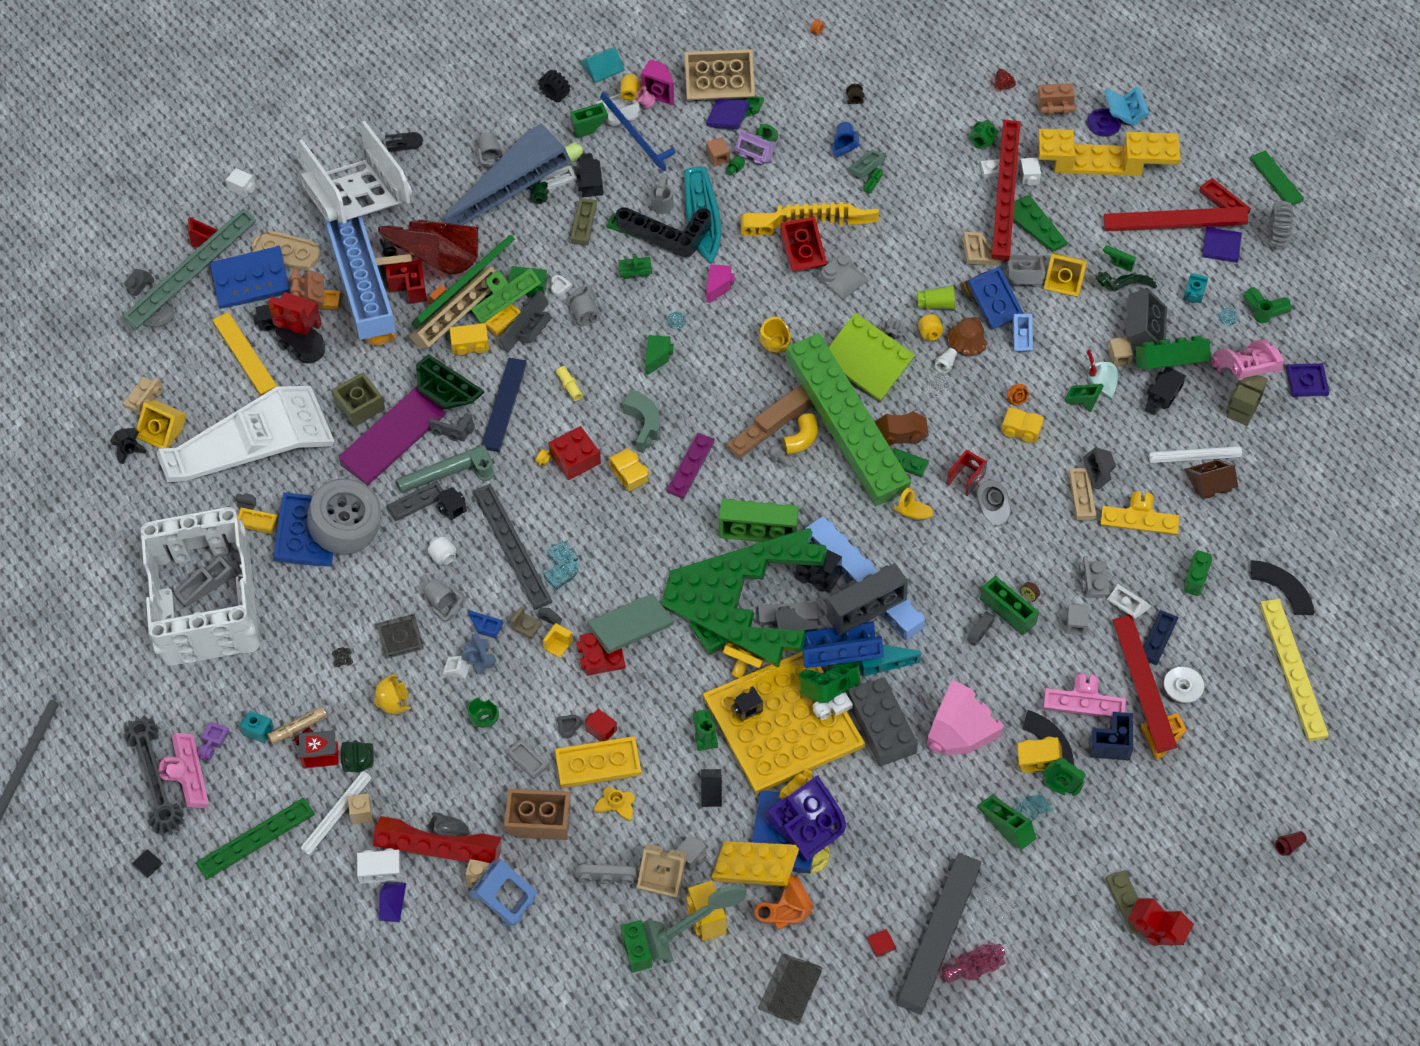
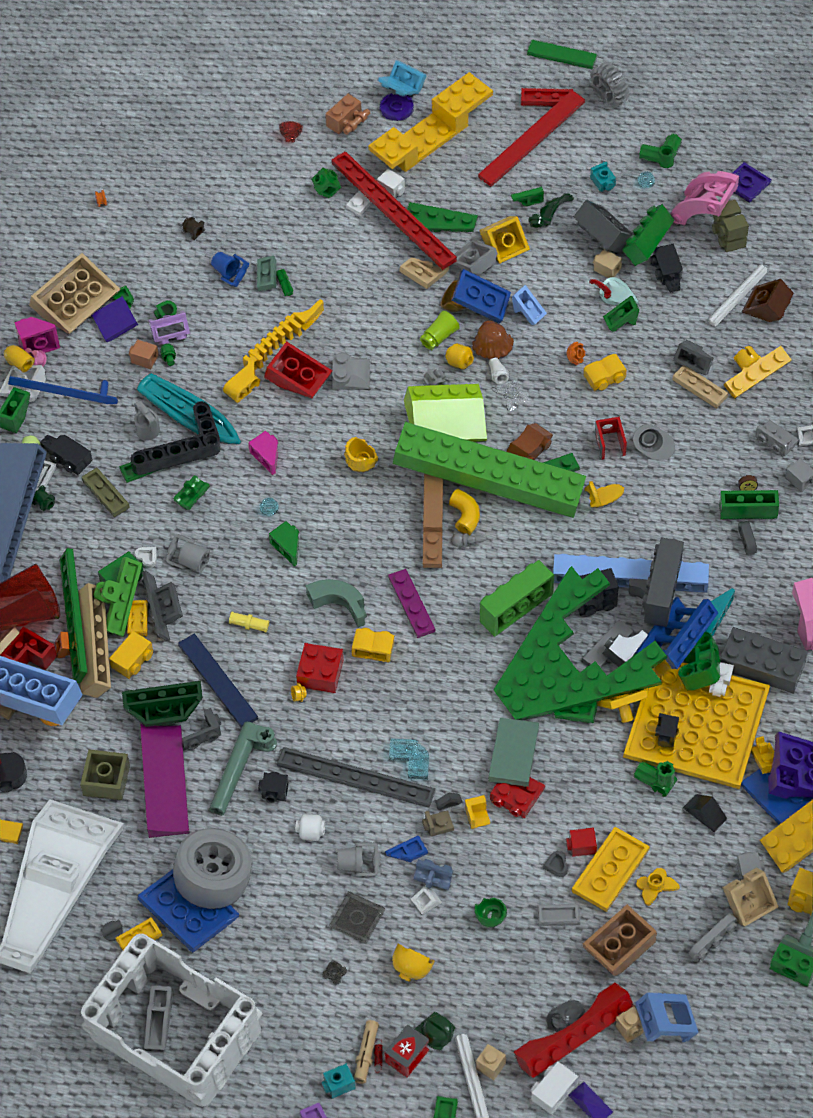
camera: 45 degrees left, 0 degrees up
dark grey tile [386,481,444,521] -> none
dark purple tile [1202,227,1242,263] -> none

